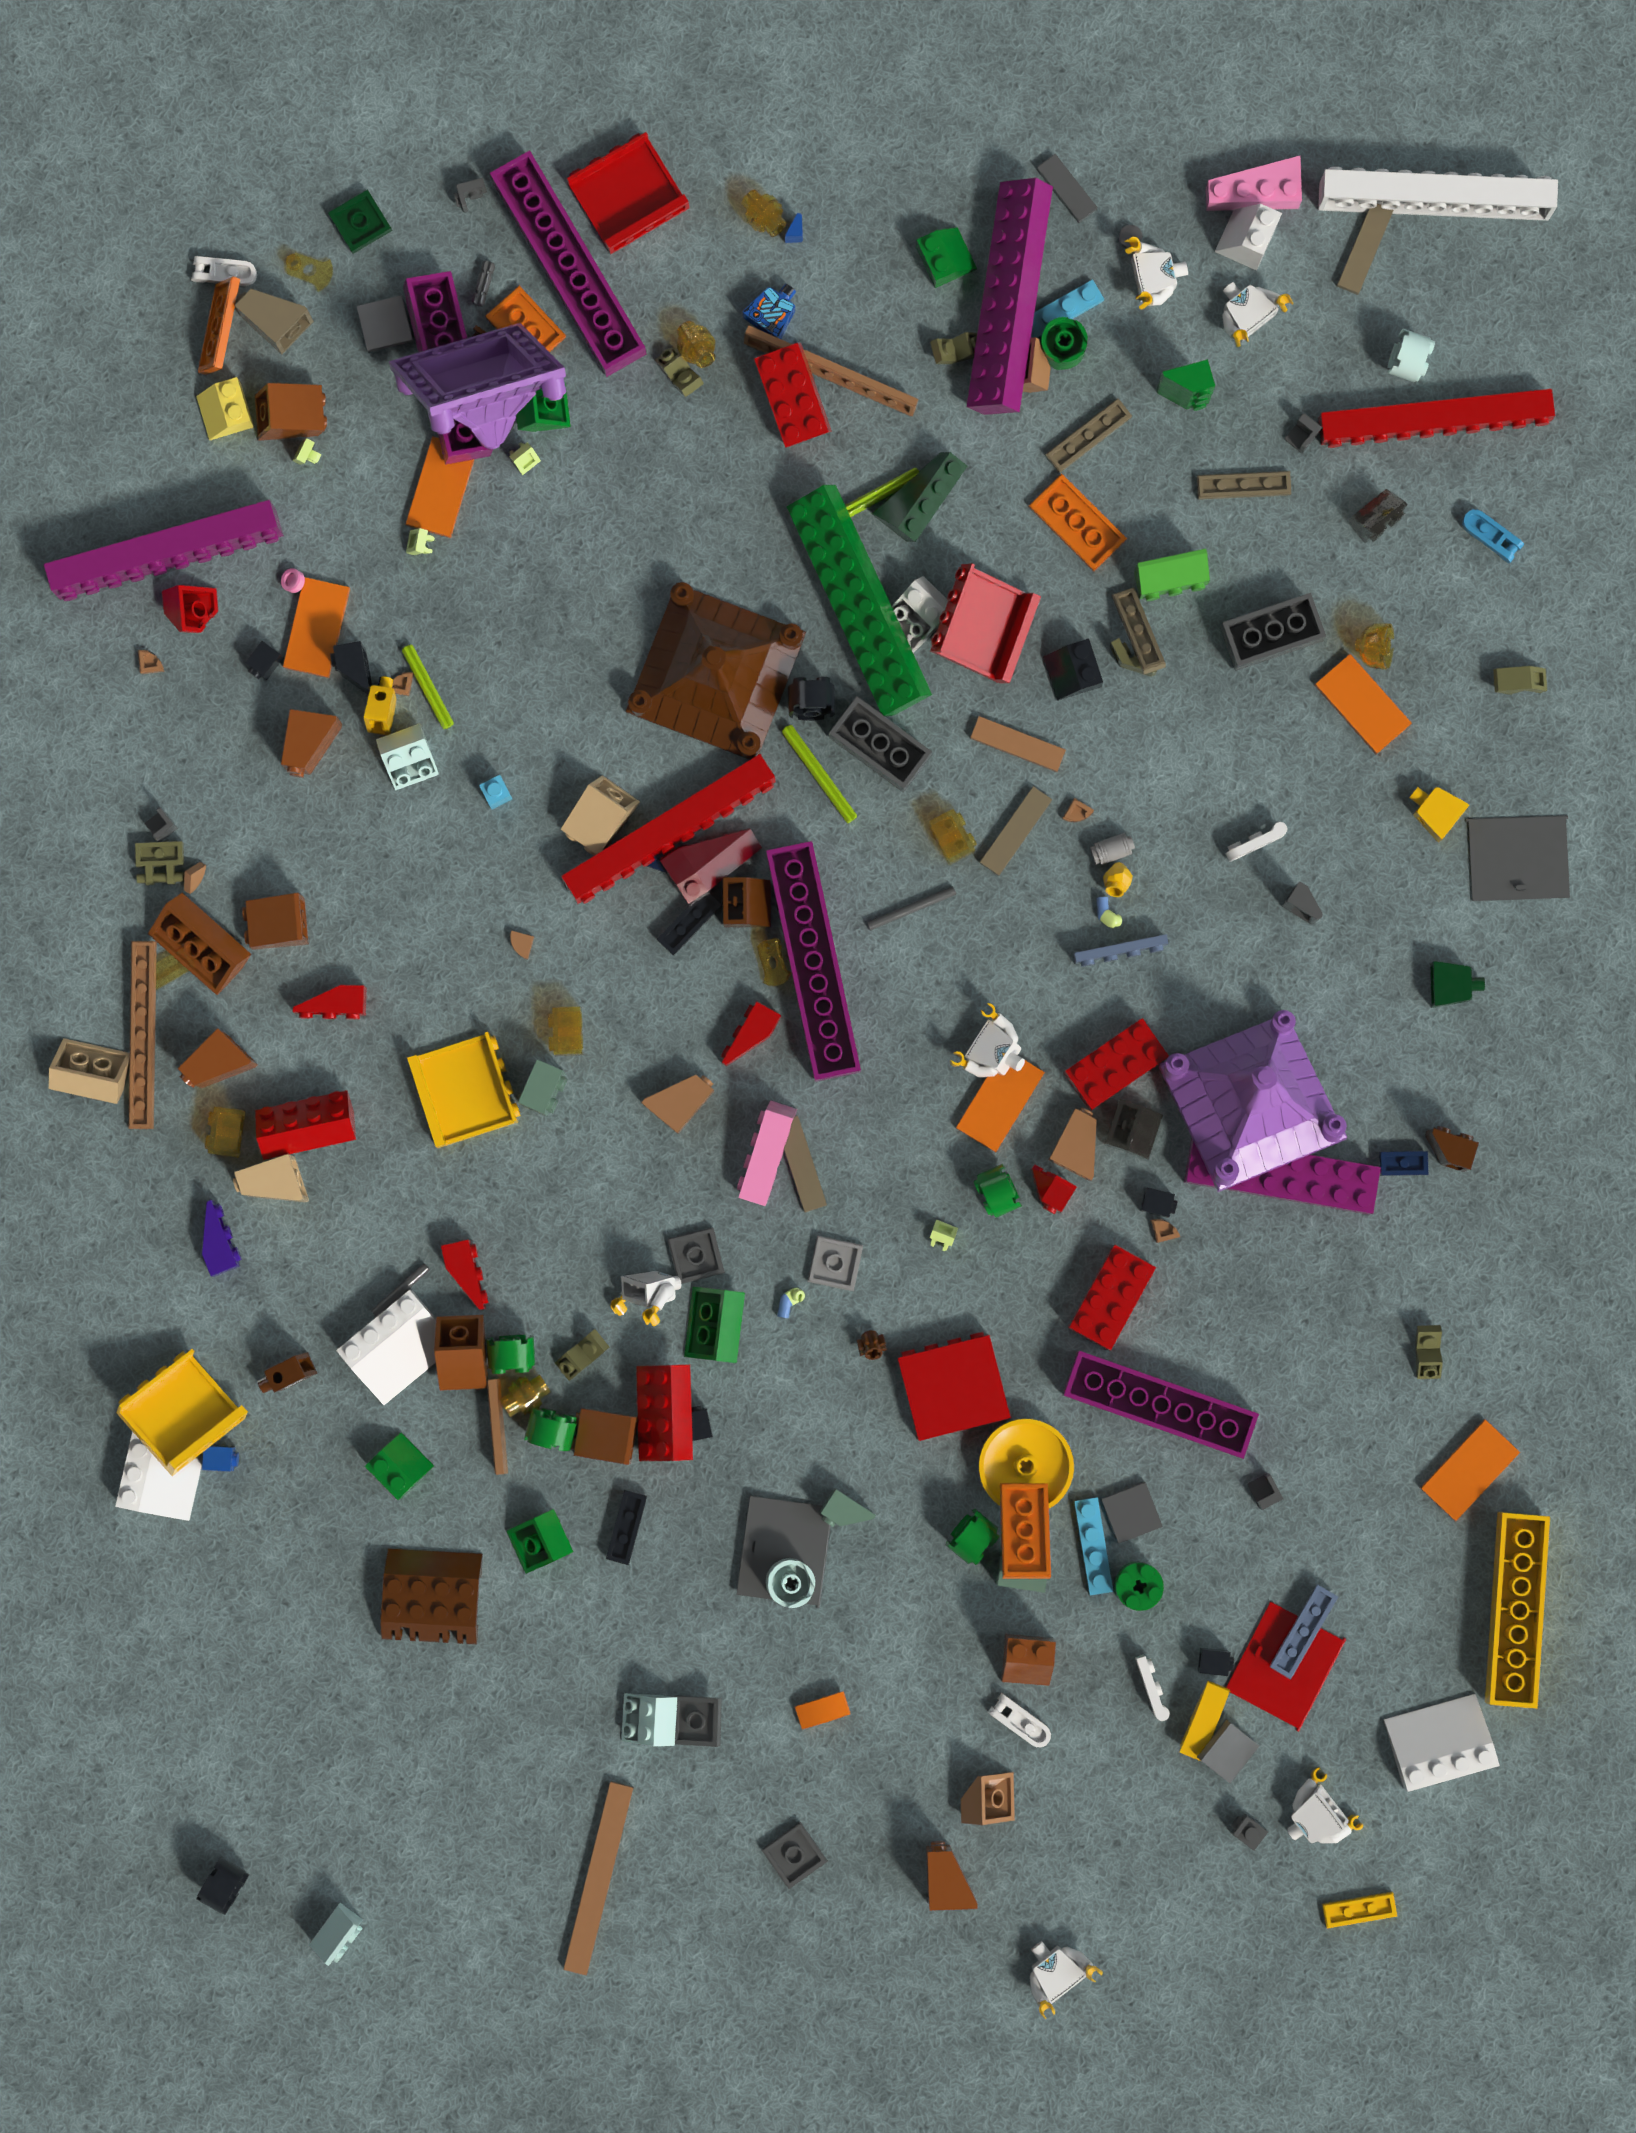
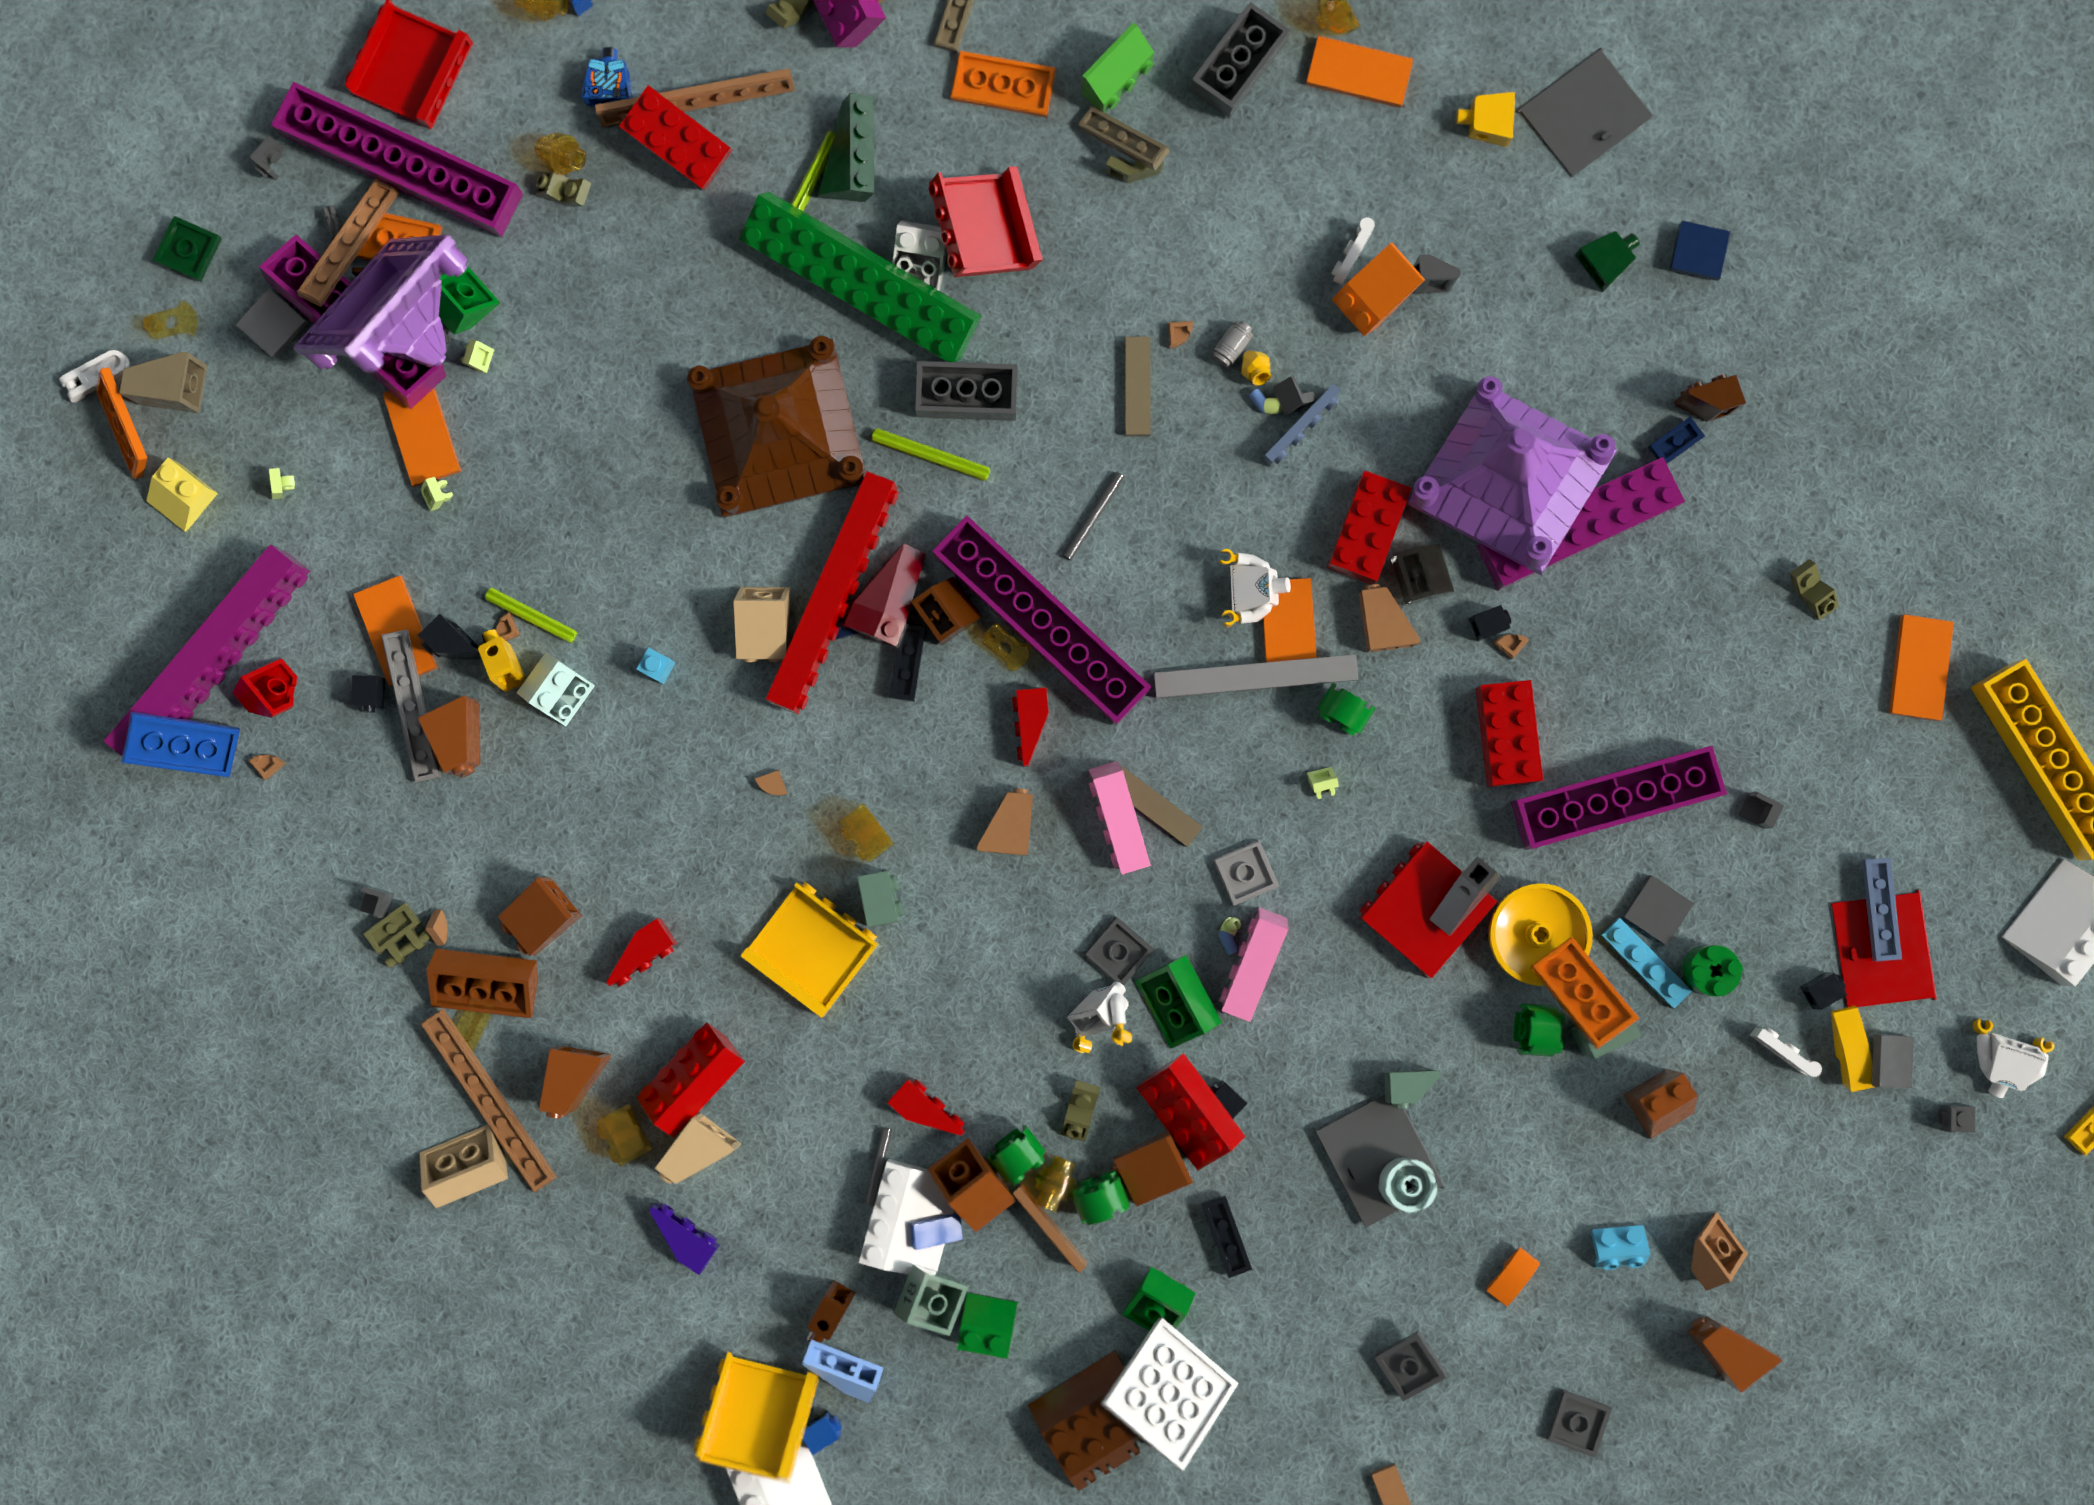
camera: 35 degrees left, 0 degrees up
dark orange slope [255,383,327,441] -> none
bright pink tile [281,568,305,593] -> none
light aqua slope [621,1693,677,1746] -> none
black brick [788,677,835,721] -> none
reddish brown gear [857,1330,887,1360] -> none
clear yellow brick [928,809,977,865] -> none
medium nougat tile [970,716,1066,772] -> none
white plate [988,1693,1051,1747] -> none
white torso [1030,1941,1103,2019] -> none
red slope [1031,1164,1077,1214] -> none
black slope [1043,638,1103,701] -> none
none -> blue tile [121,712,240,777]
none -> medium nougat tile [297,178,399,307]
none -> light grey tile [381,630,441,783]
none -> light blue slope [802,1340,884,1403]
none -> sand green brick [894,1264,969,1336]
none -> tile [910,1213,963,1250]
none -> white plate [1101,1318,1238,1471]
none -> light grey tile [1154,655,1358,698]
none -> bright pink wedge [1219,907,1288,1022]
none -> dark grey panel [1273,376,1317,414]
none -> orange slope [1331,243,1425,336]
none -> dark grey slope [1430,856,1500,936]
none -> medium azure bracket [1591,1225,1651,1270]
none -> dark blue tile [1670,220,1730,281]

